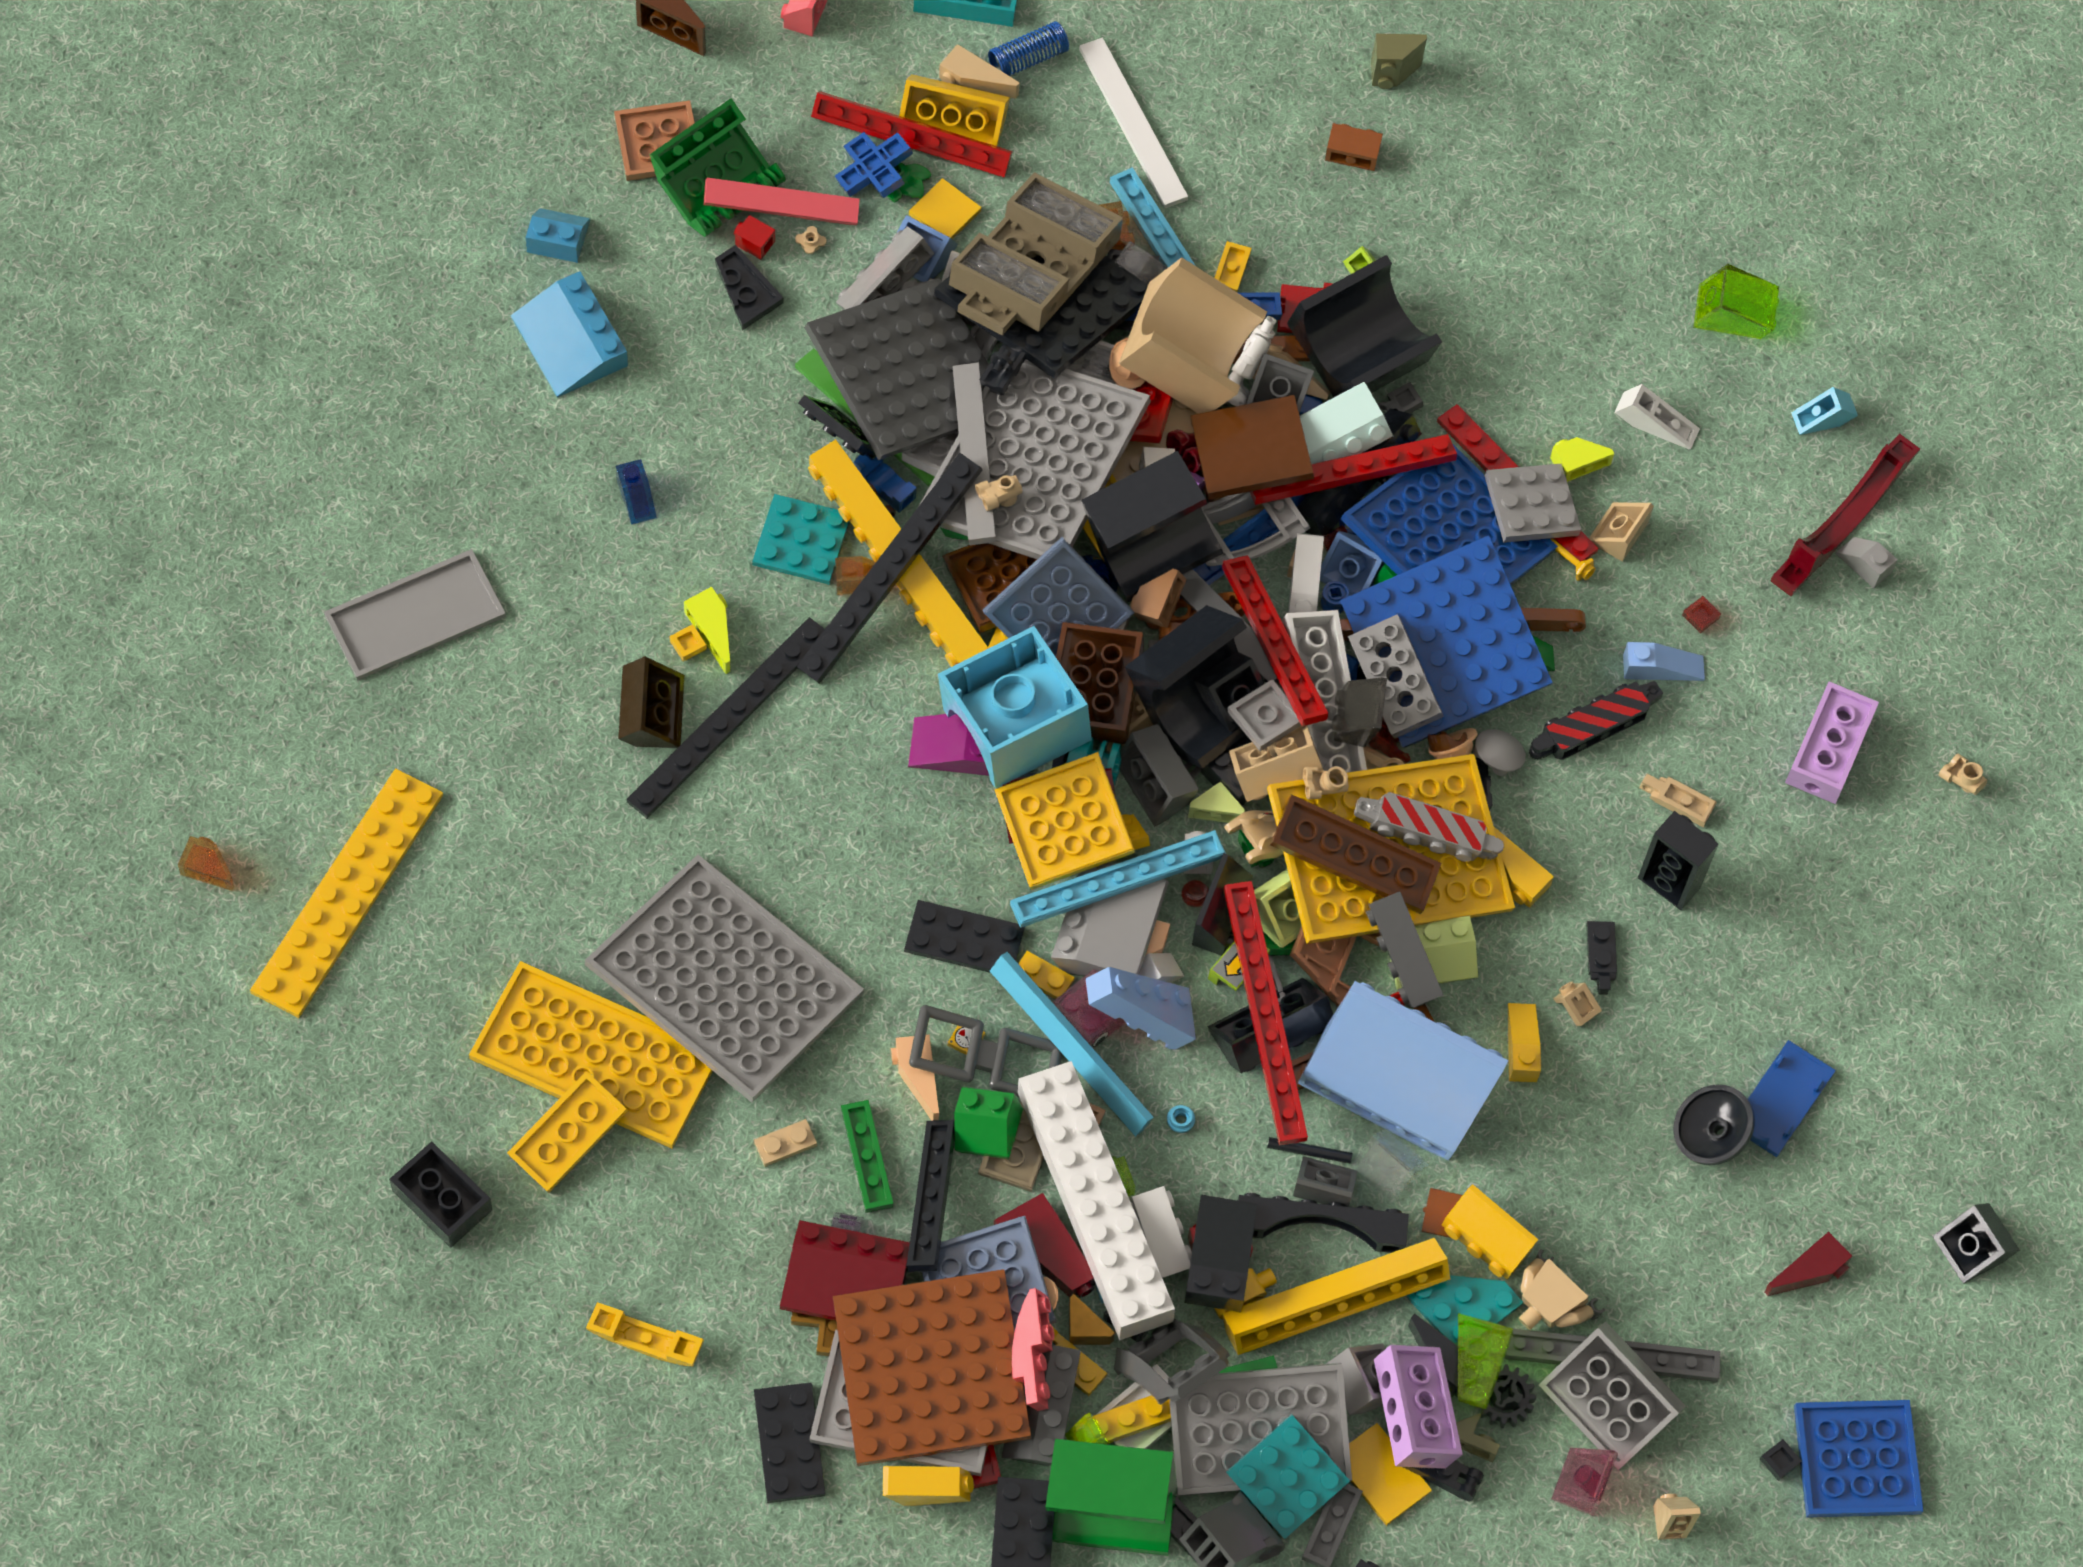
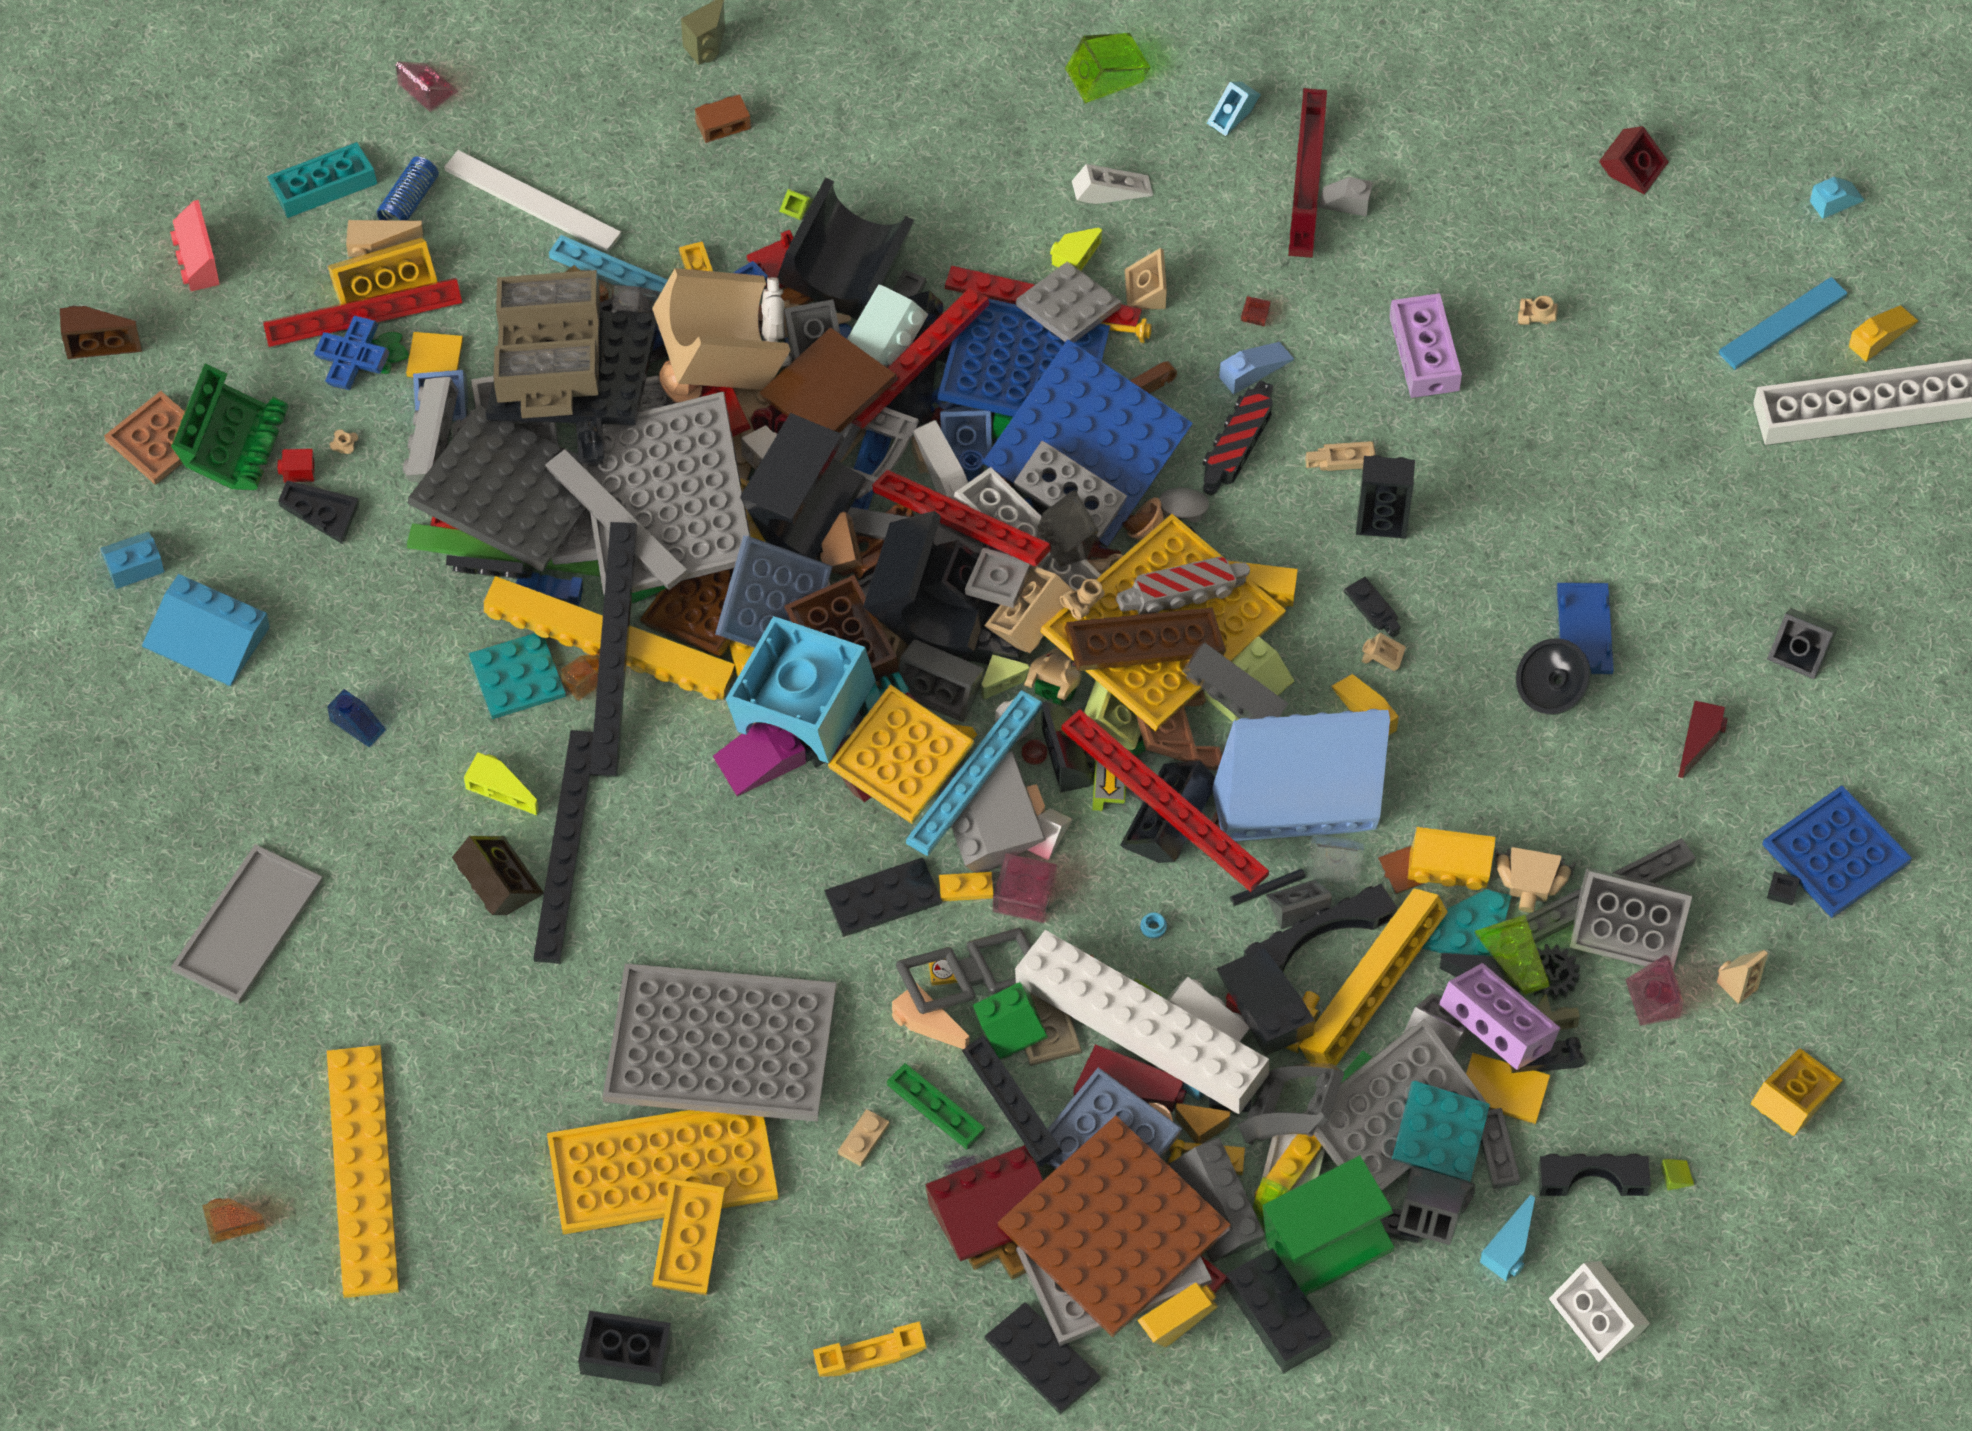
camera: 30 degrees left, 5 degrees down
yellow plate [669,624,707,662] -> none
coral tile [704,178,859,225] -> none
tan plate [975,475,1023,511] -> none
medium azure tile [990,952,1154,1137] -> none
coral slope [1012,1288,1054,1411] -> none
light blue wedge [1086,967,1196,1050] -> none

